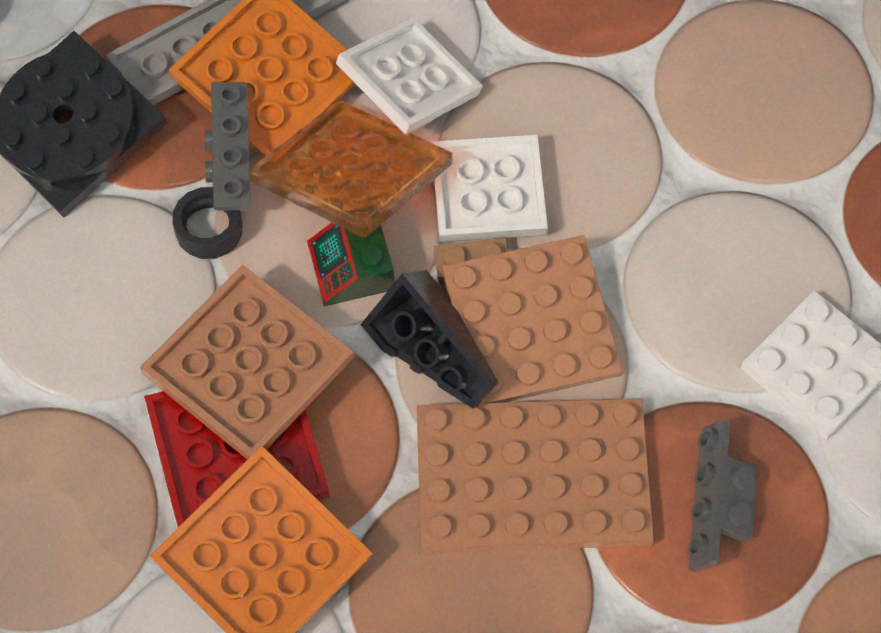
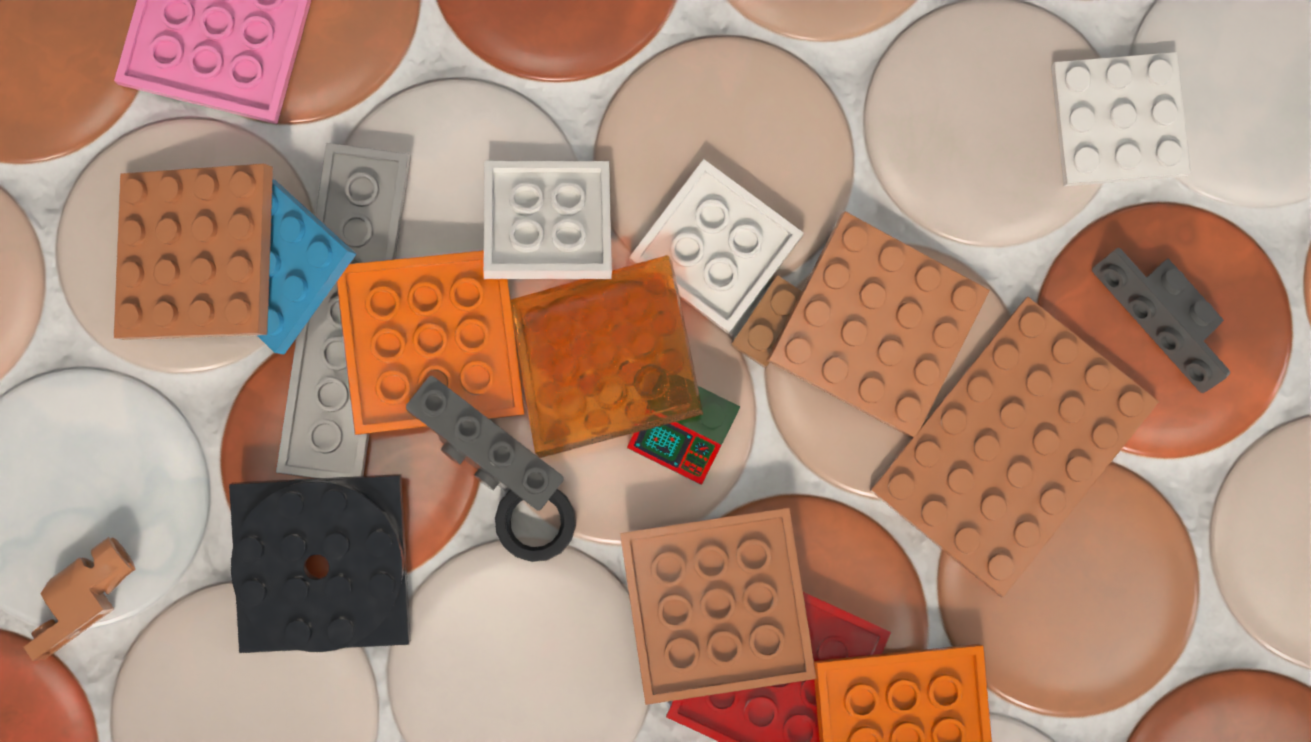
camera: 50 degrees left, 20 degrees up
black wedge [360,270,499,409] -> none

